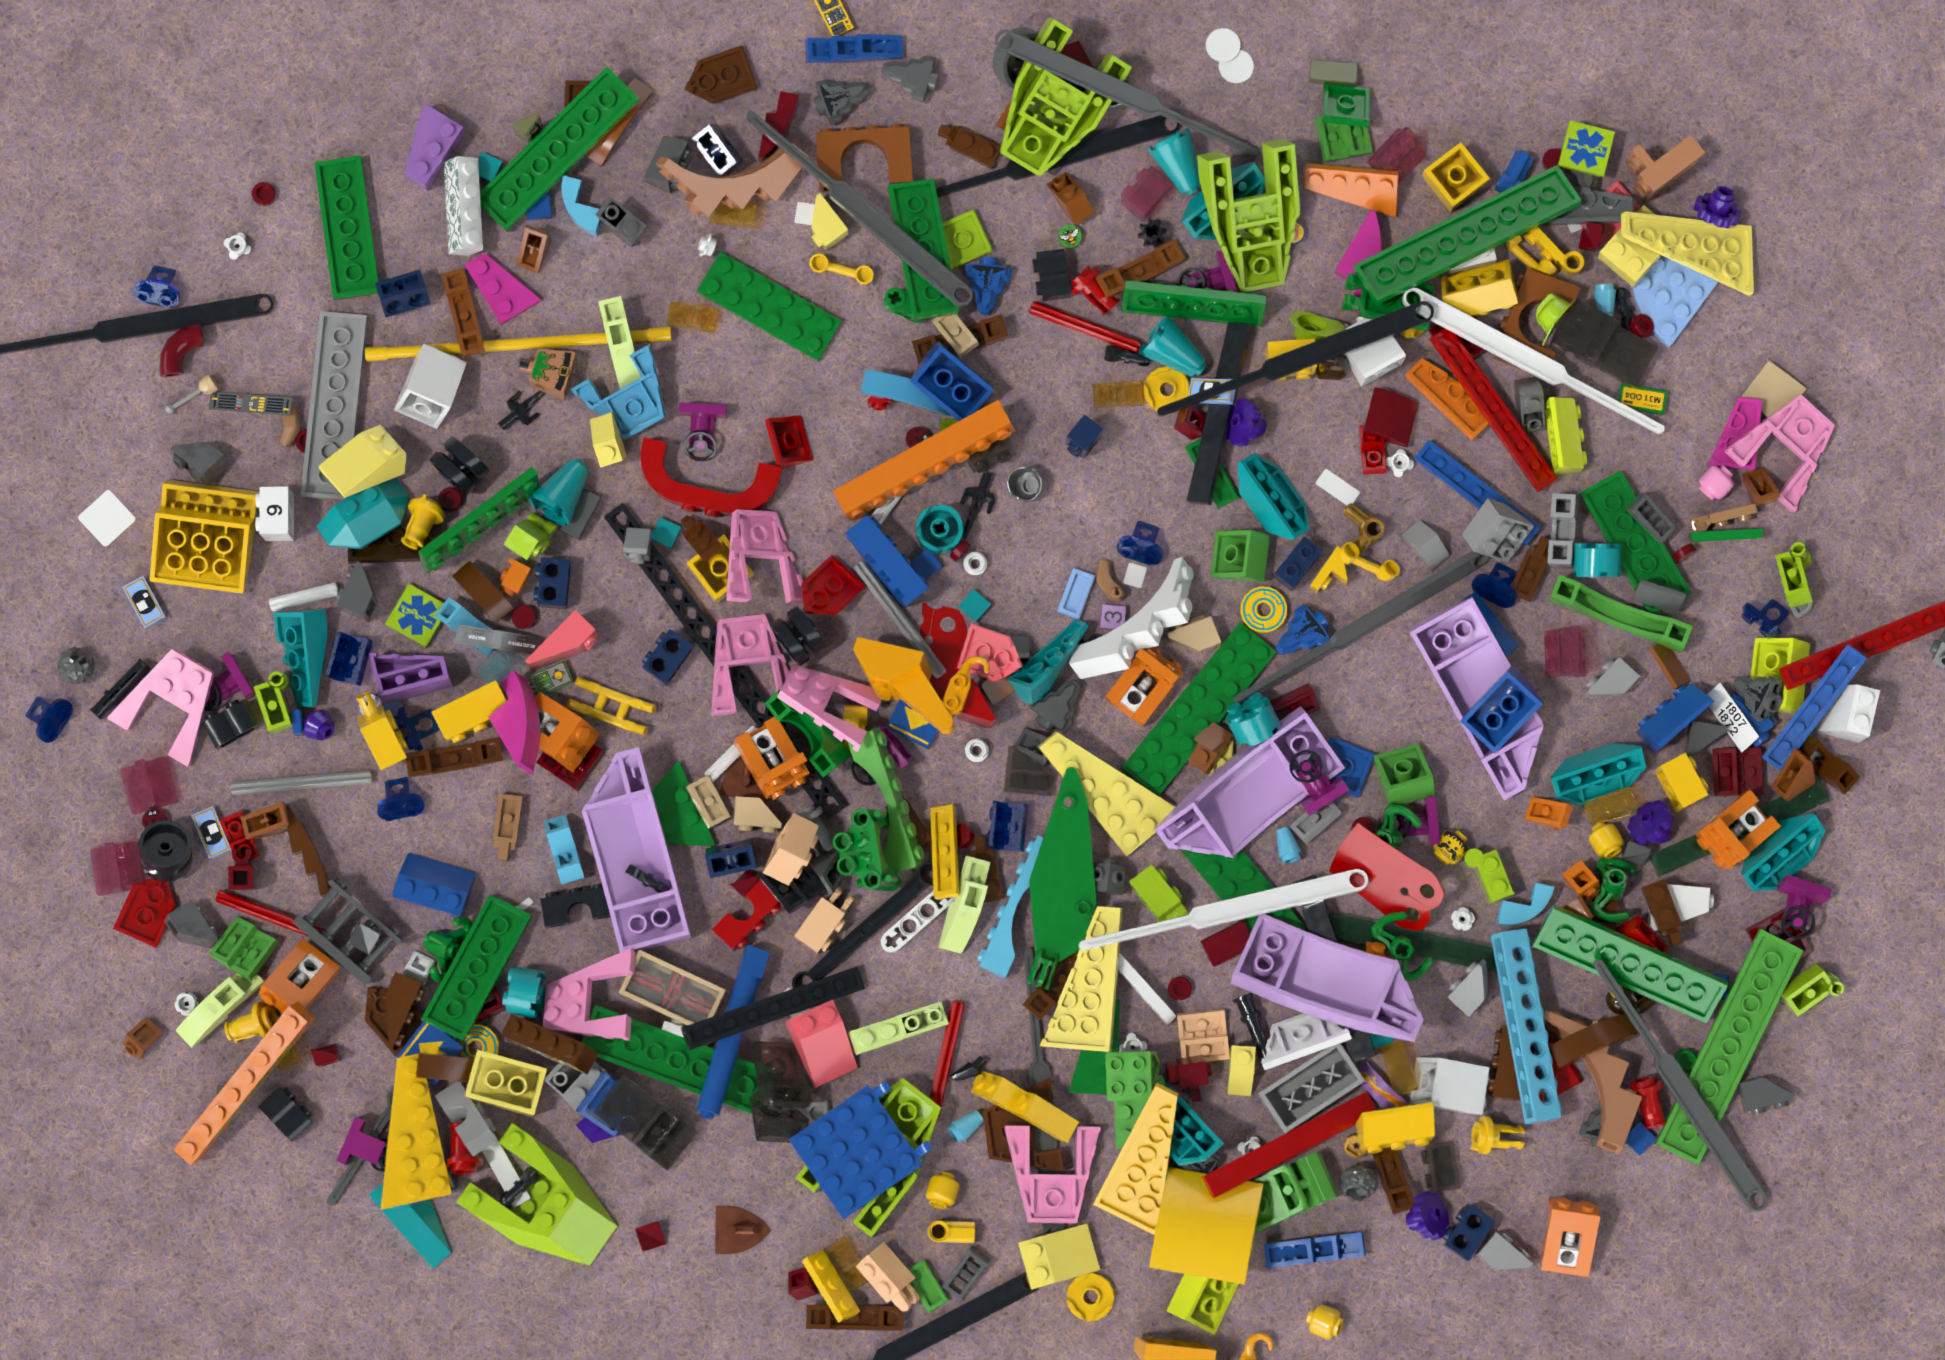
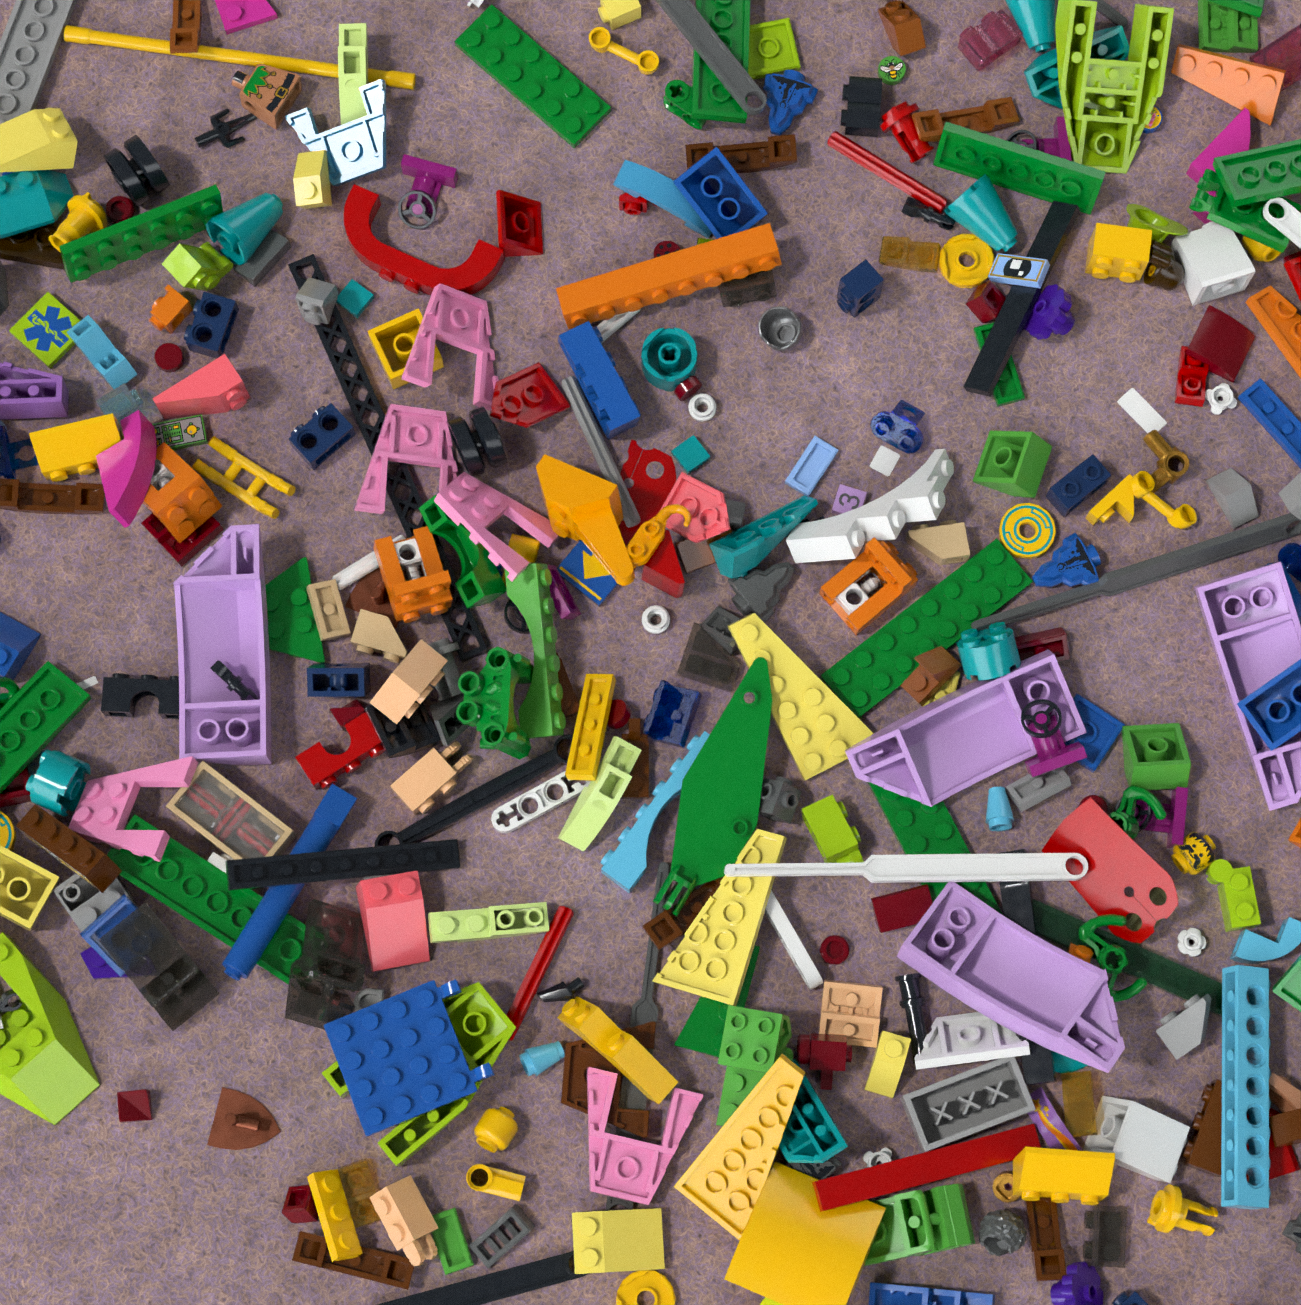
camera: 15 degrees right, 5 degrees down
white slope [394,344,467,429] -> none
reddish brown brick [452,561,514,623] -> none
flat silver sticker [455,624,543,655] -> none
medium nougat hinge [493,794,523,862] -> none
medium azure brick [543,814,584,885] -> none
clear yellow slope [666,301,719,333] -> none
reddish brown hinge [680,515,723,562] -> none
blue tile [910,550,942,580] -> none
tan plate [932,314,979,358] -> none
black piece [960,472,995,539] -> none
medium nougat arm [1096,560,1124,602] -> none
white plate [1118,1033,1147,1052] -> none
black gear [1138,218,1167,249] -> none
black piece [1157,301,1434,417] -> none
teal wedge [1238,453,1310,540] -> none

